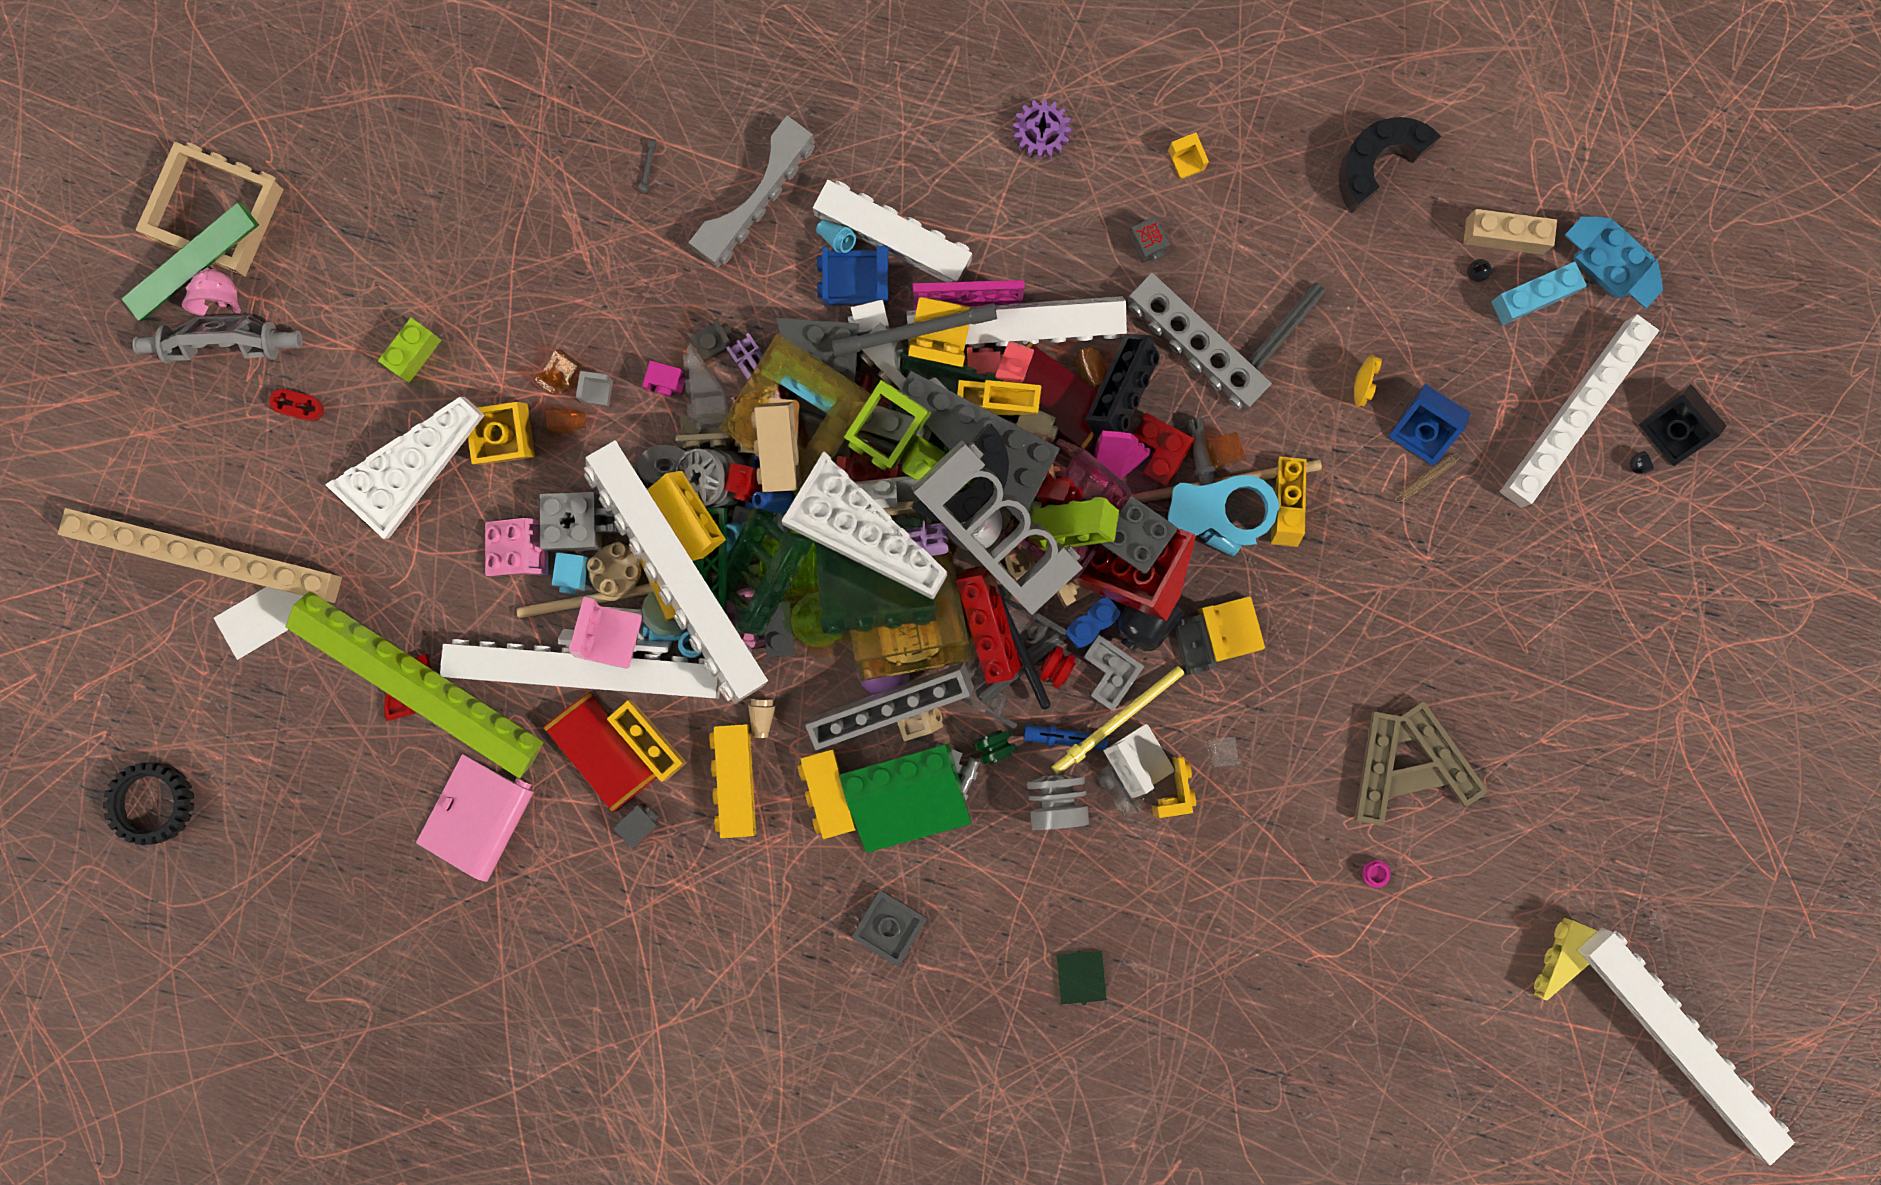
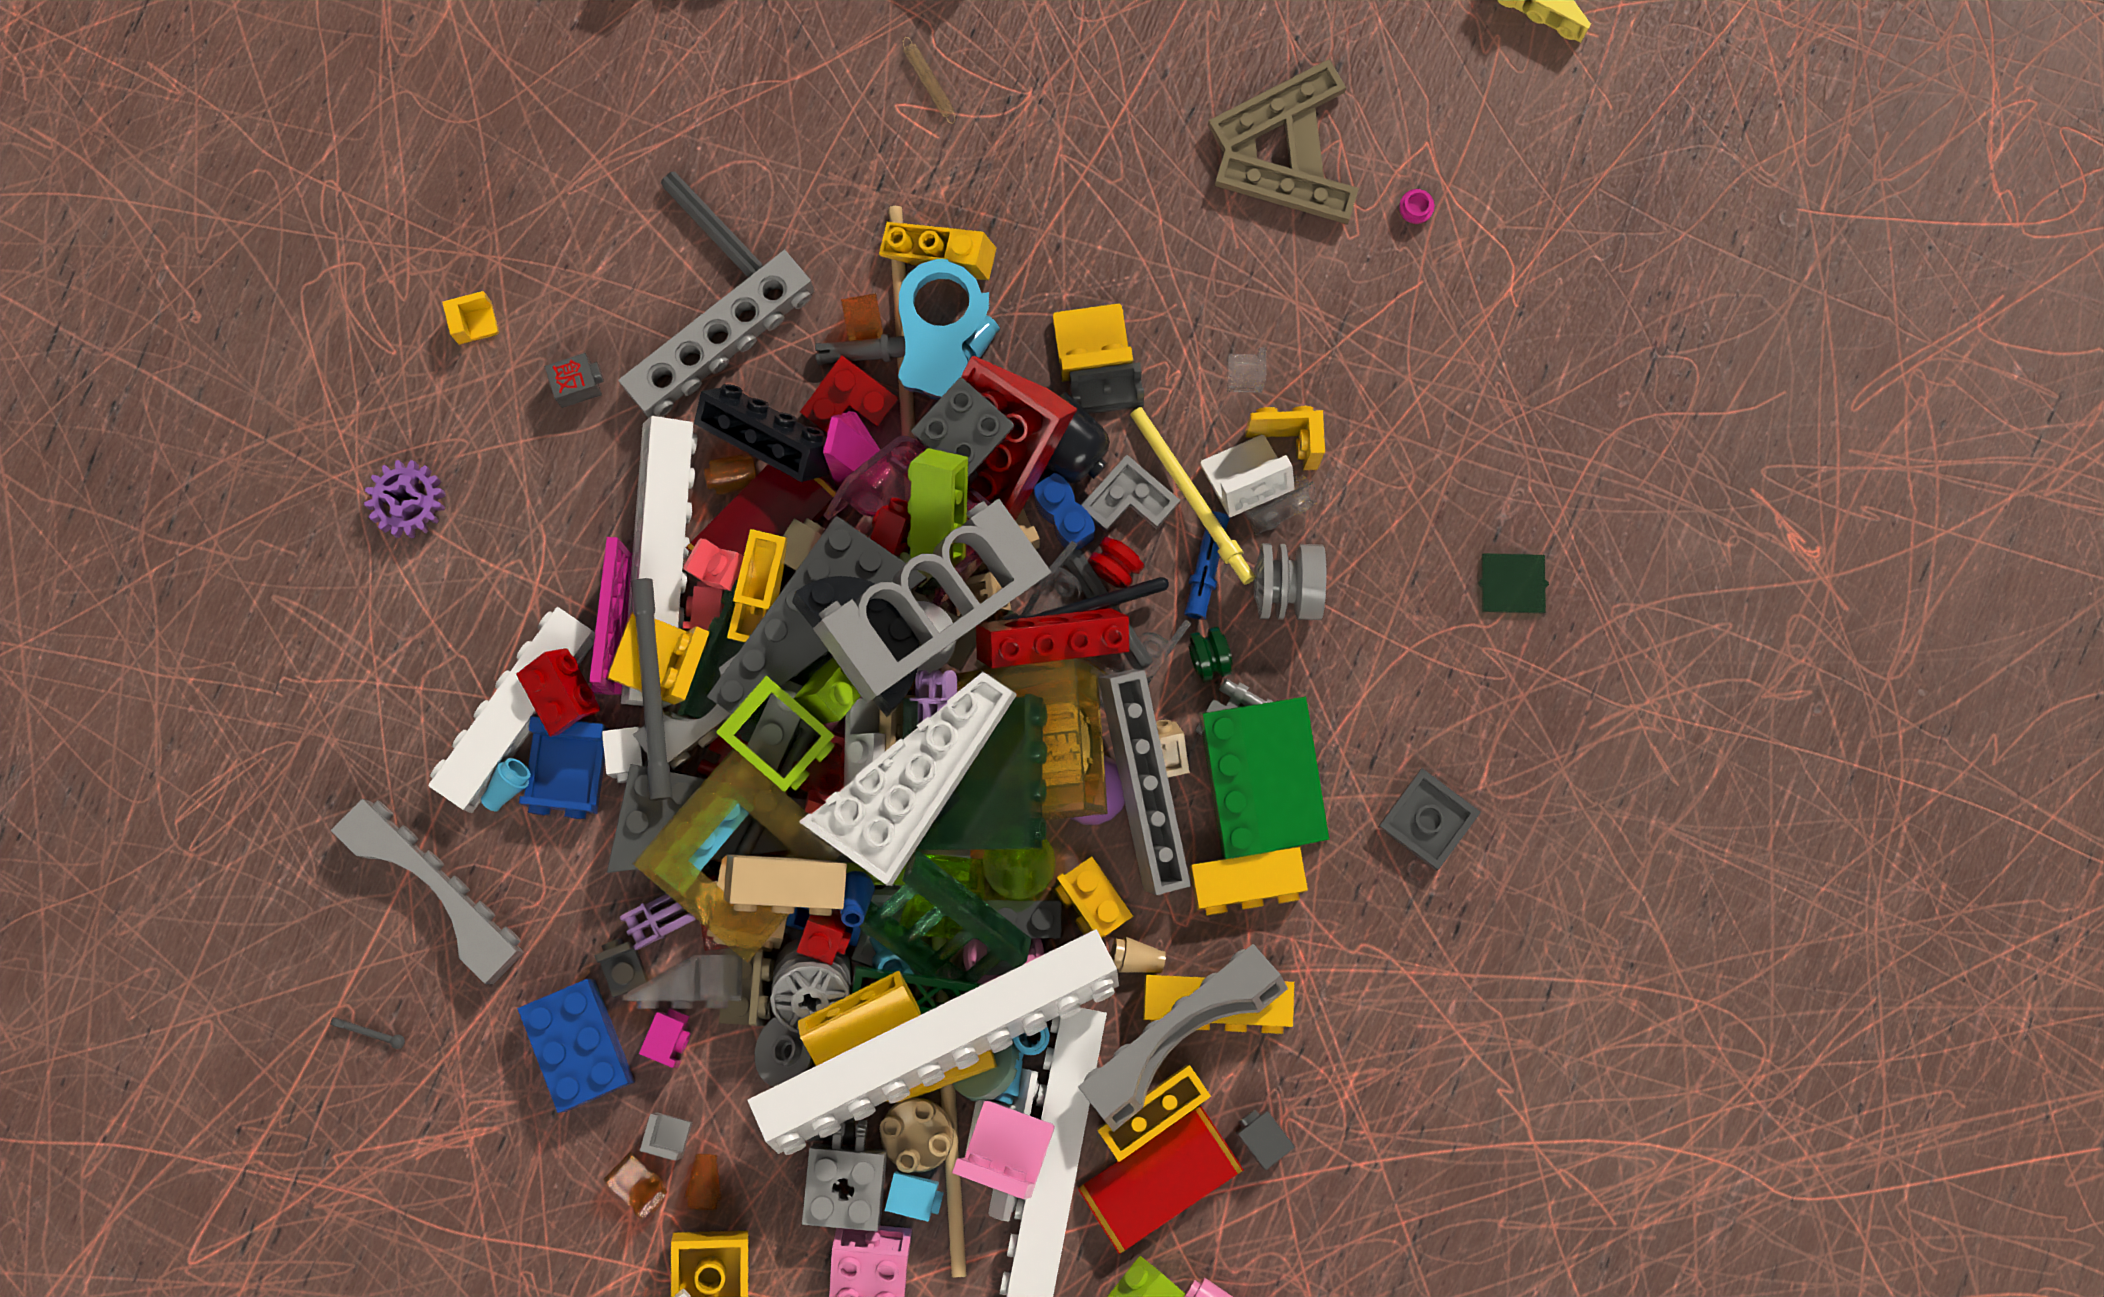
camera: 85 degrees left, 5 degrees down
black brick [1339,117,1441,213] -> none
yellow dish [1354,354,1382,407] -> none
blue slope [1388,384,1471,466] -> none
none -> red bracket [516,648,600,737]
none -> blue brick [517,979,635,1113]
none -> yellow bracket [1054,856,1134,939]
none -> light grey arch [1078,944,1288,1132]

